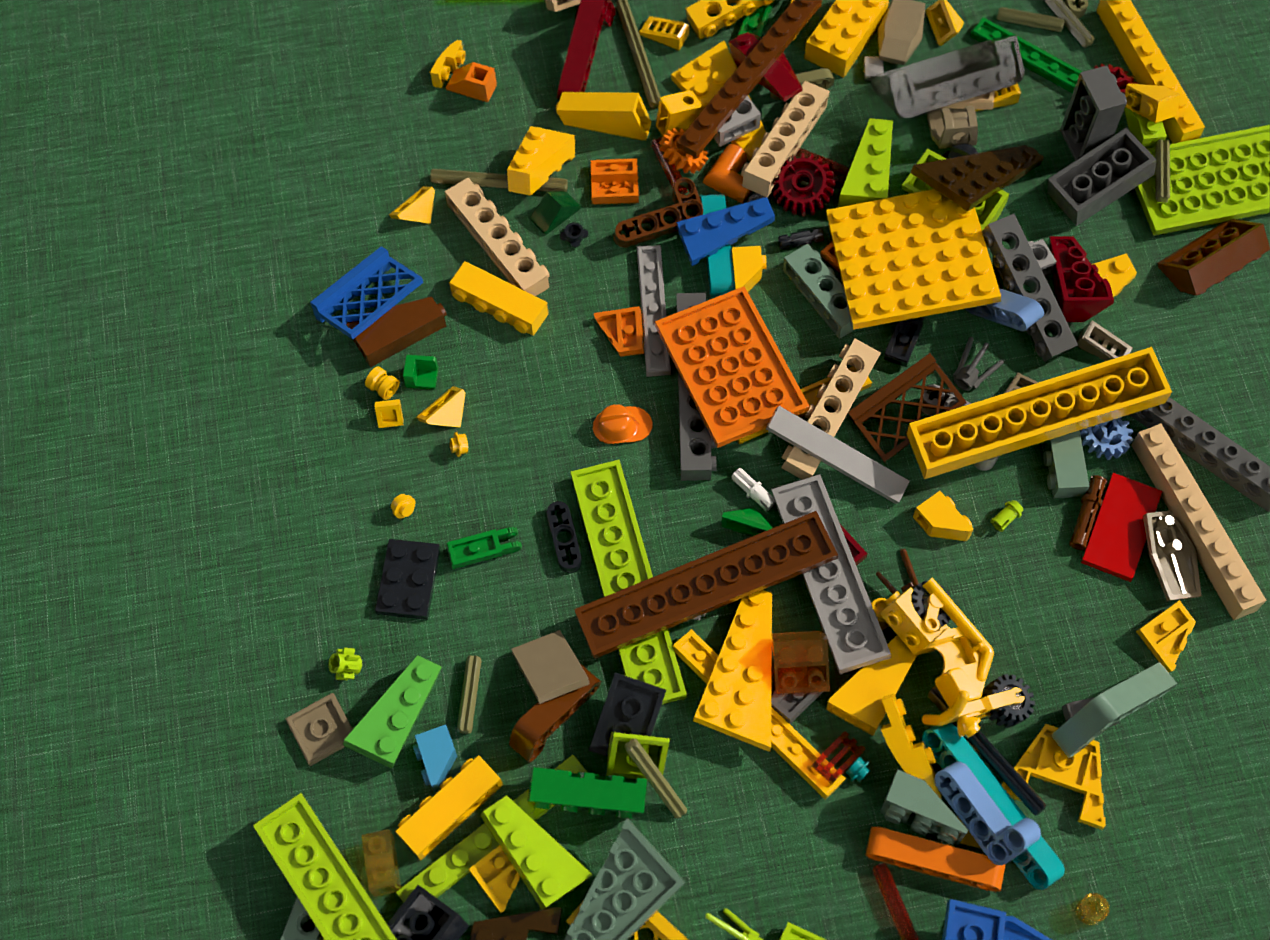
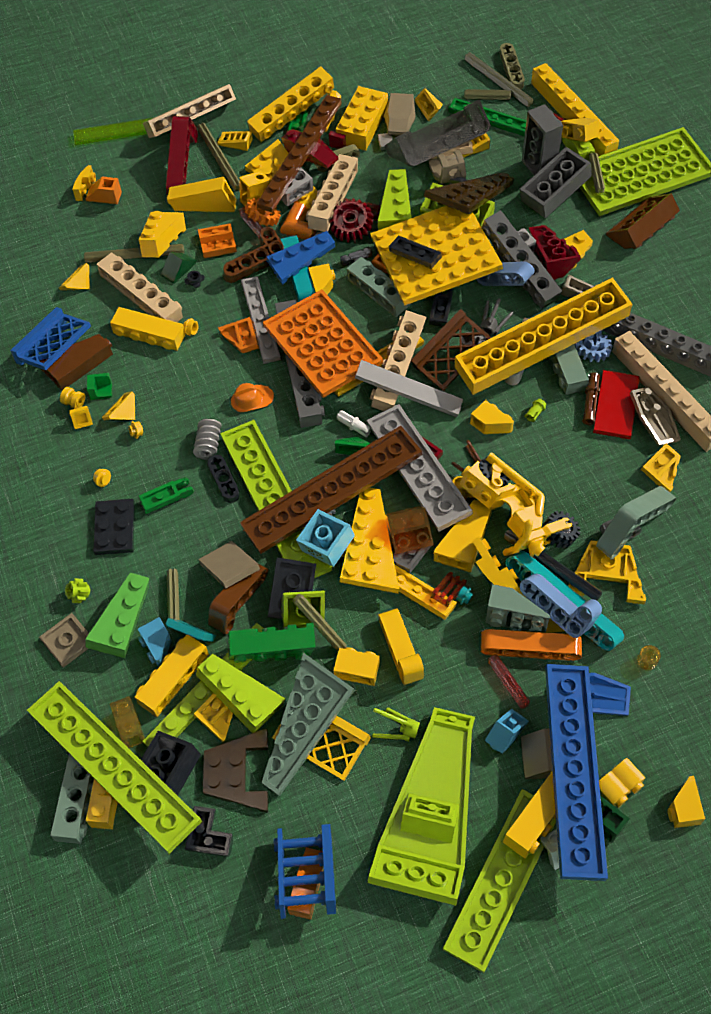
camera: 10 degrees left, 5 degrees down
none -> teal tile [166,618,216,642]
none -> yellow plate [183,318,198,336]
none -> light grey piece [193,419,222,460]
none -> medium azure brick [296,509,355,567]
none -> dark red tile [329,131,346,149]
none -> yellow brick [334,647,380,686]
none -> yellow beam [378,608,424,685]
none -> black plate [388,235,442,269]

